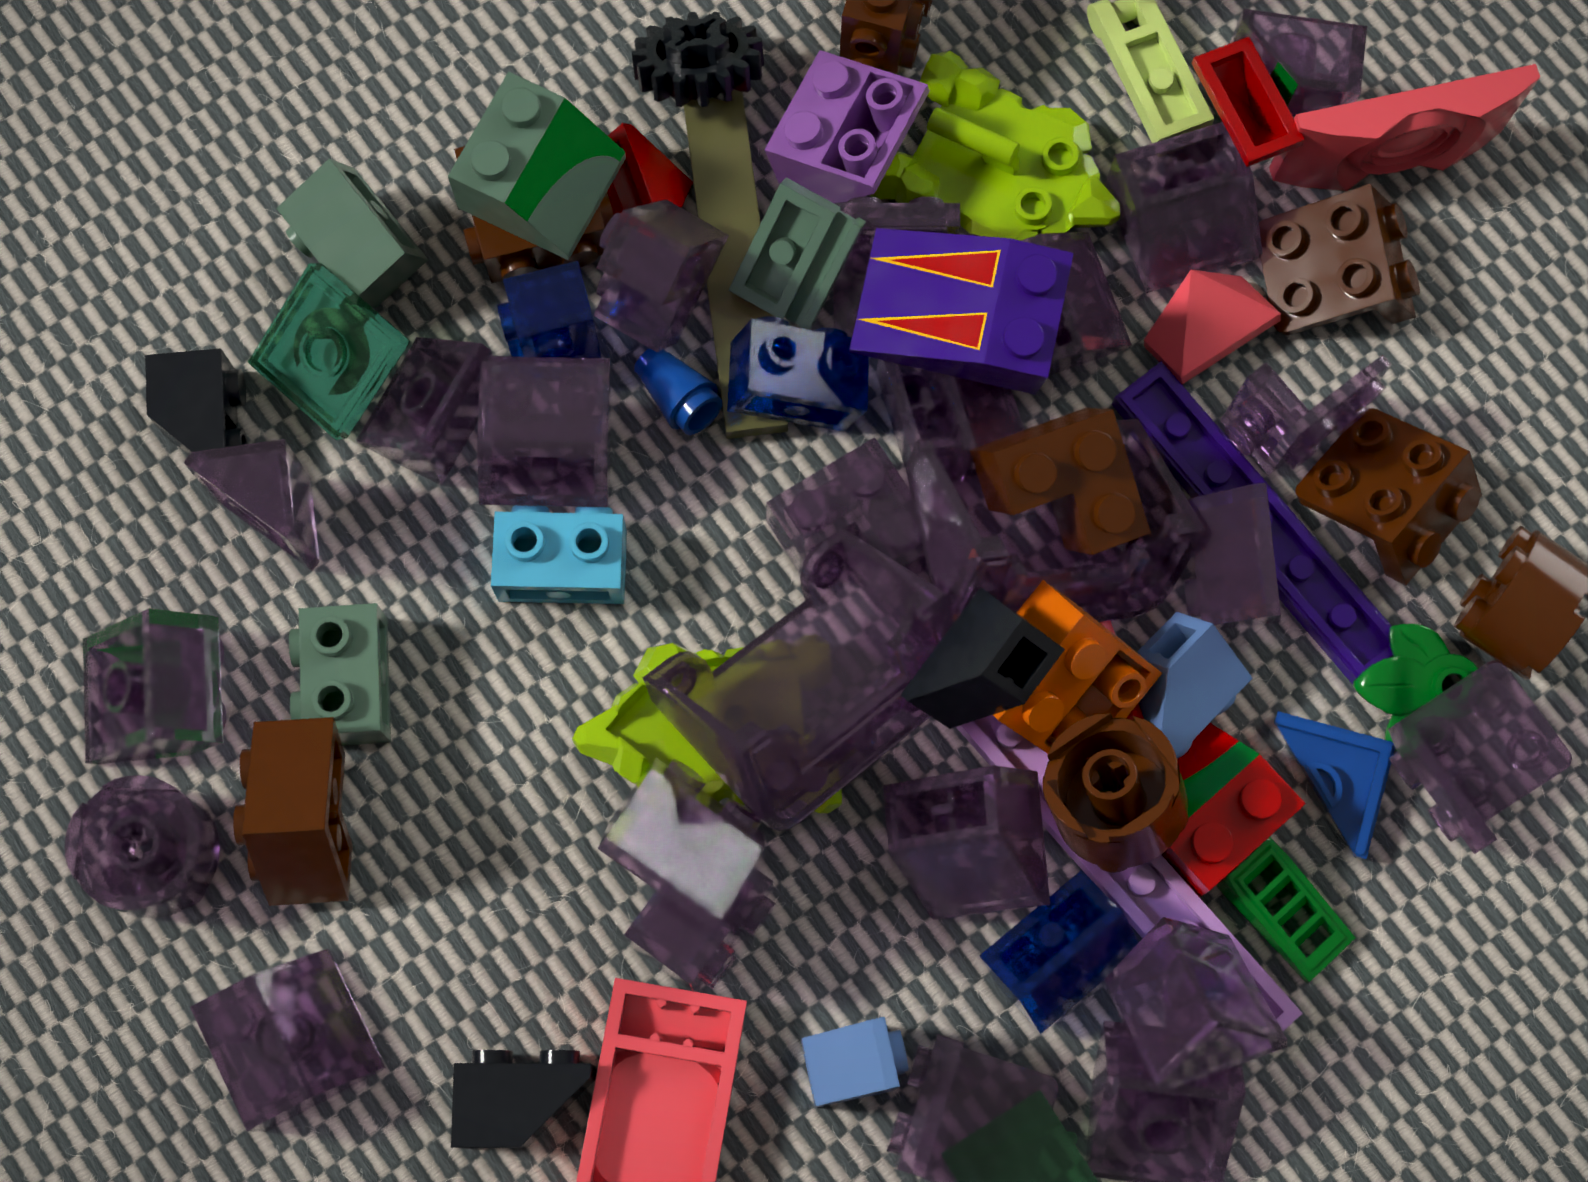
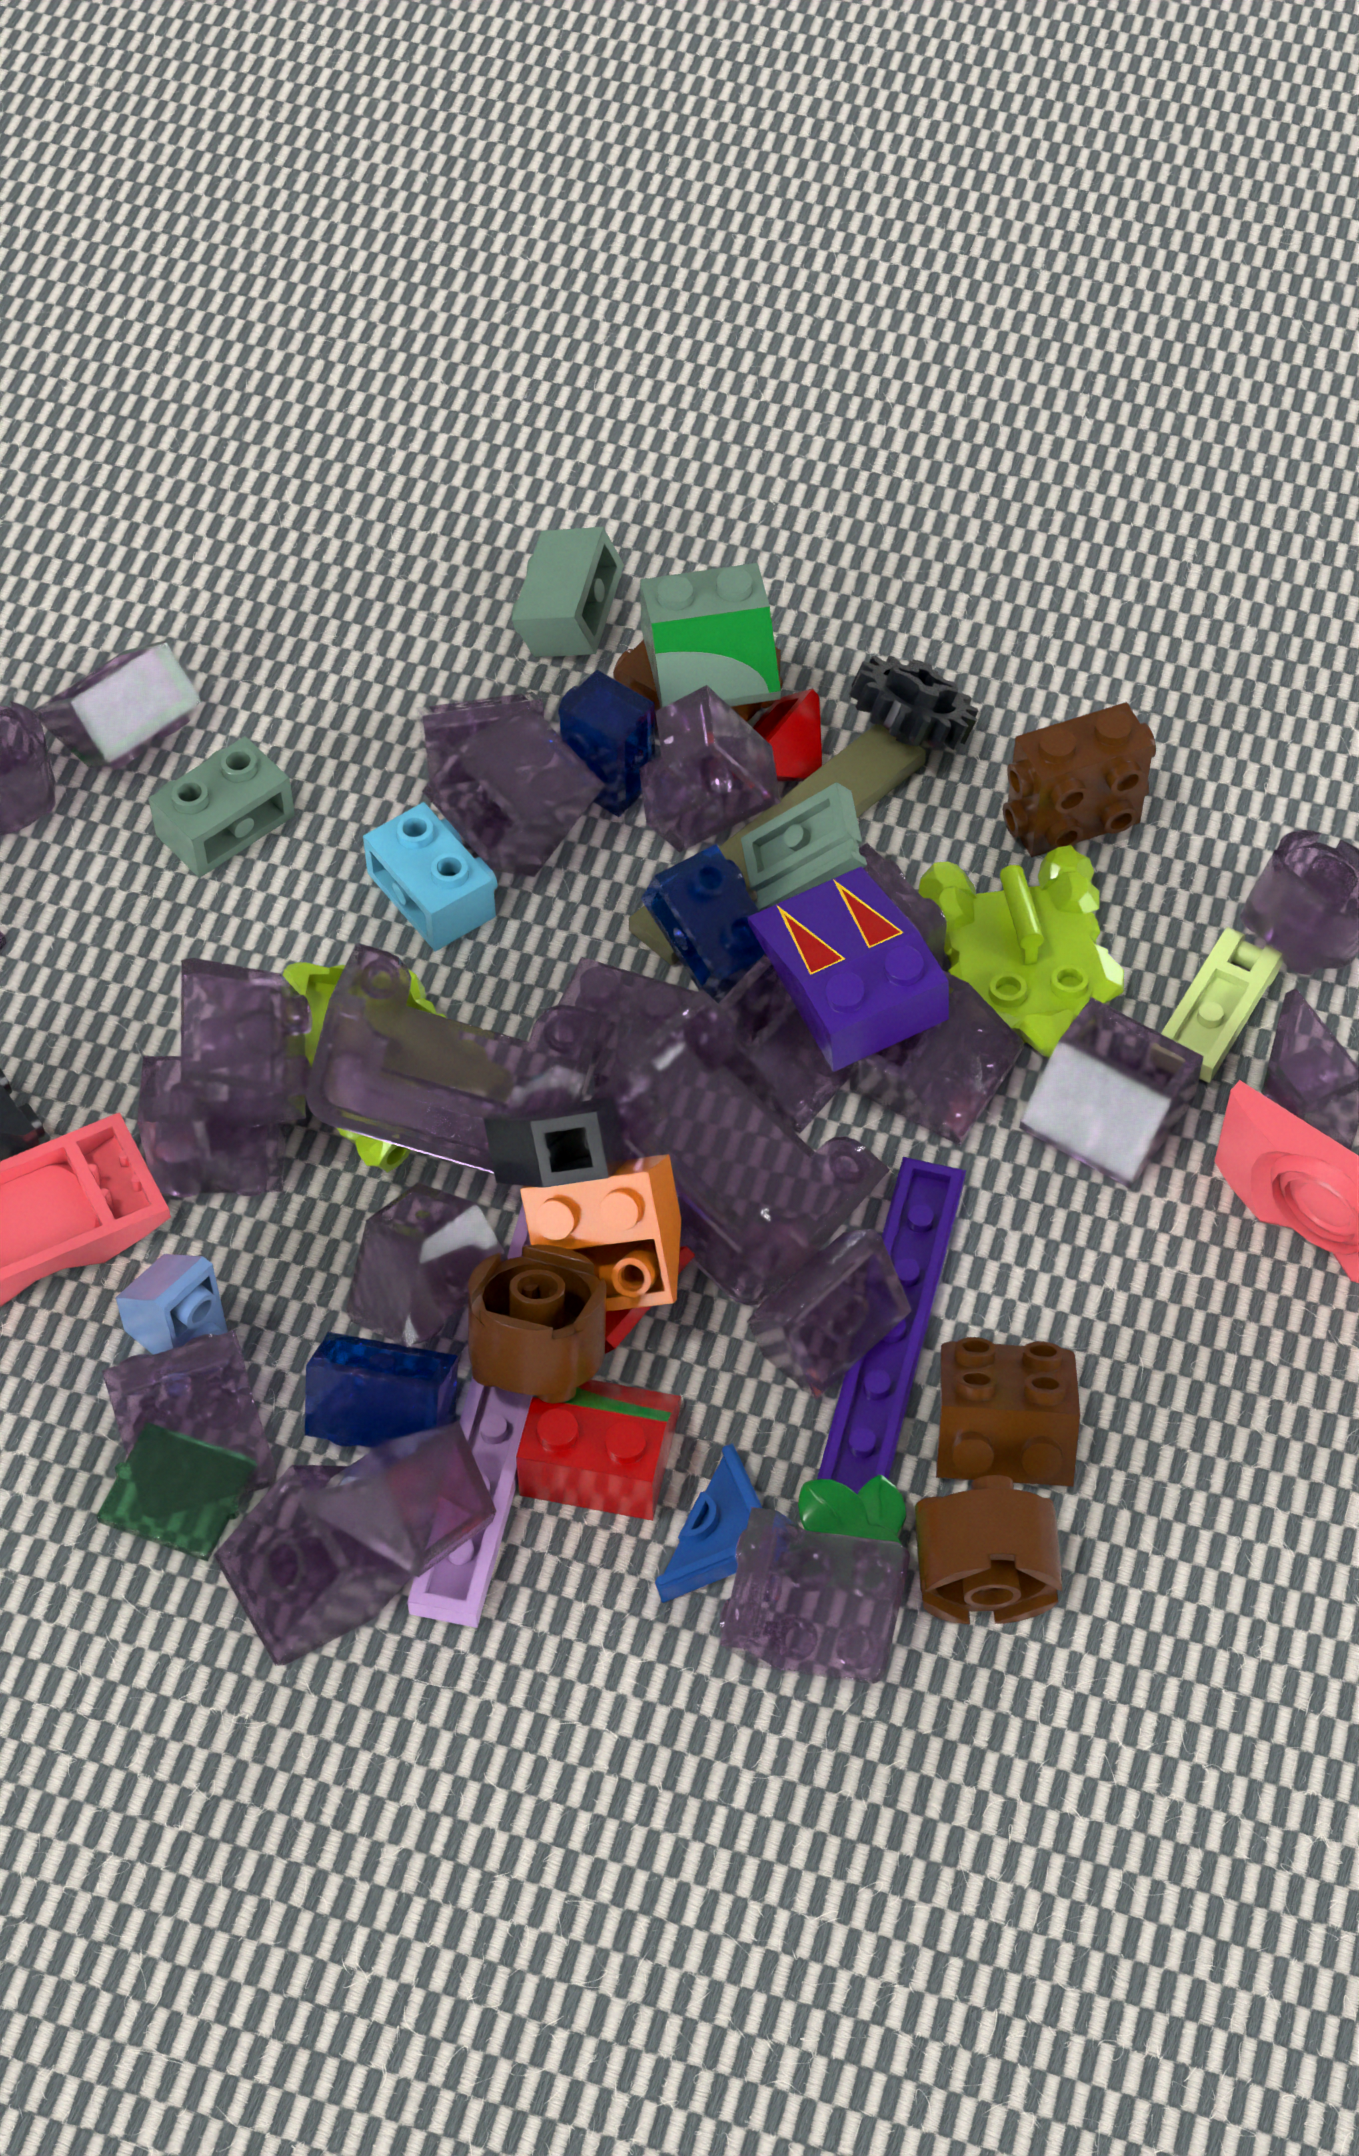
camera: 55 degrees right, 20 degrees down
black slope [145,348,249,488] -> none
clear purple slope [183,439,320,571] -> none
reddish brown brick [233,717,353,906] -> none
clear green tile [248,263,411,440] -> none
blue cone [634,345,723,435] -> none
medium lavender slope [764,50,930,205] -> none
reddish brown brick [969,408,1151,555] -> none
medium blue slope [1137,612,1253,759] -> none
coral slope [1144,269,1281,385] -> none
red slope [1191,36,1305,167] -> none
green slope [1216,837,1356,983] -> none
clear purple bracket [1221,355,1392,476] -> none
reddish brown bracket [1255,184,1420,335] -> none

